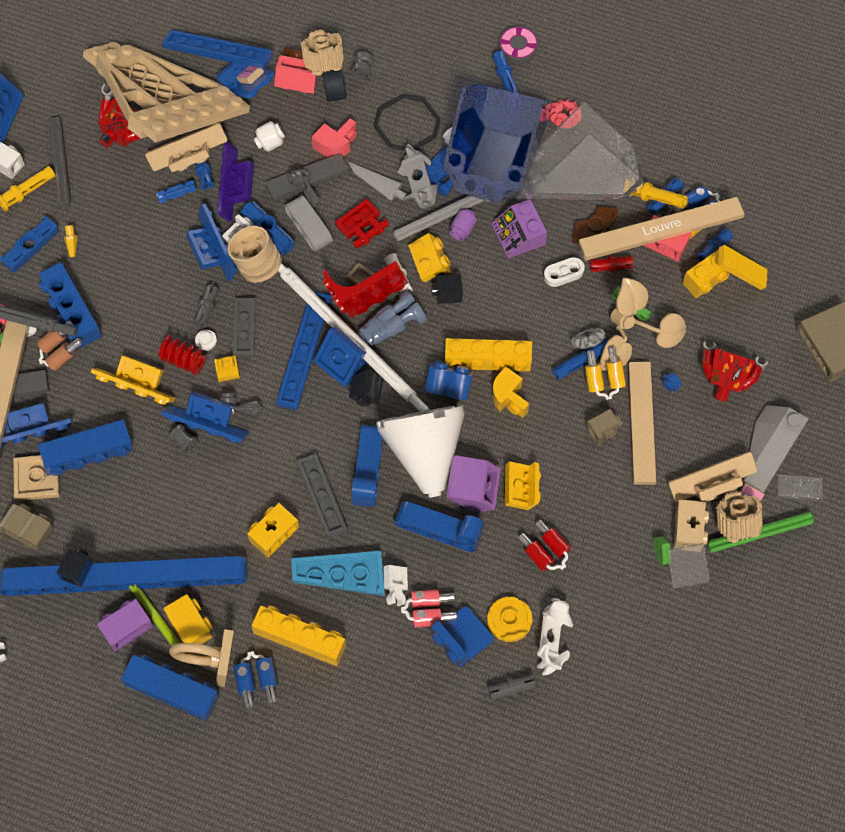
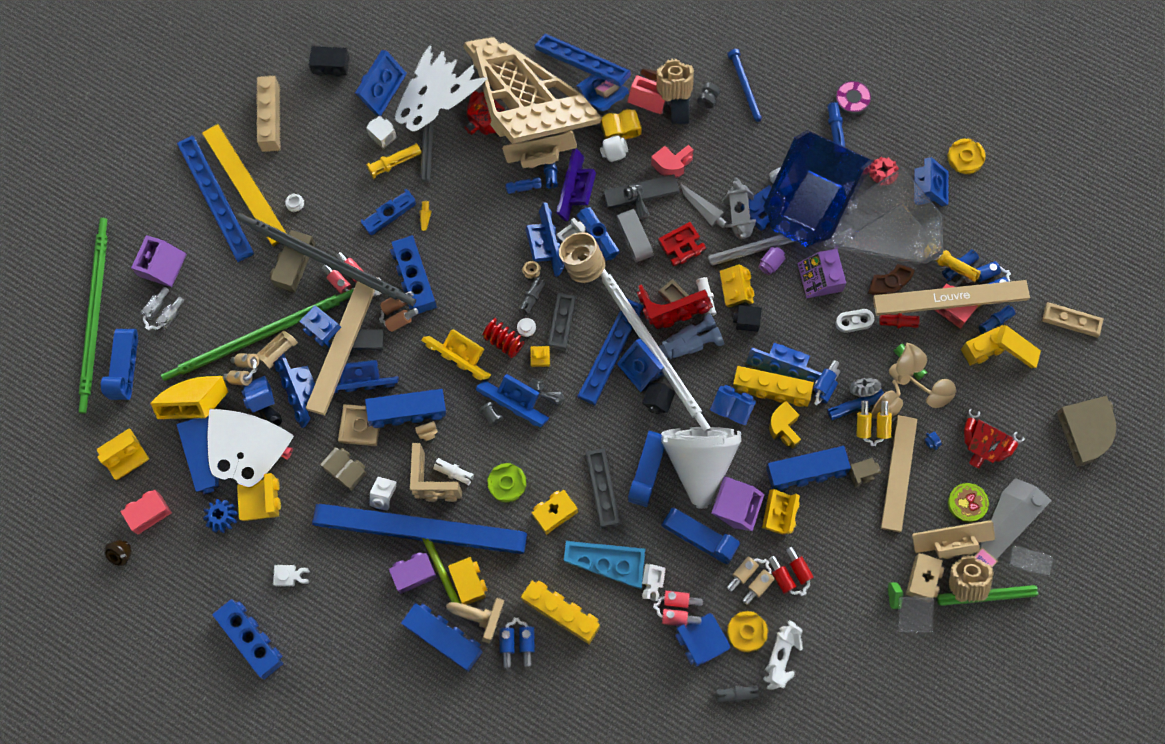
camera: 15 degrees right, 5 degrees up
black brick [56,548,93,587] -> none
black piece [374,94,441,151] -> none
none -> white bracket [369,477,396,511]
none -> white piece [395,46,487,131]
none -> tan bracket [410,443,462,502]
none -> tan plate [415,421,438,441]
none -> white pin [433,458,474,485]
none -> lime tile [487,463,527,502]
none -> tan plate [522,261,541,279]
none -> yellow brick [600,109,642,139]
none -> blue bar [727,49,761,122]
none -> tan piece [727,557,775,605]
none -> blue bracket [746,343,821,387]
none -> blue brick [766,446,851,491]
none -> blue piece [813,360,840,405]
none -> blue bracket [914,157,949,206]
none -> yellow tile [947,138,986,174]
none -> tile [948,483,989,523]
none -> tan tile [1042,302,1104,338]

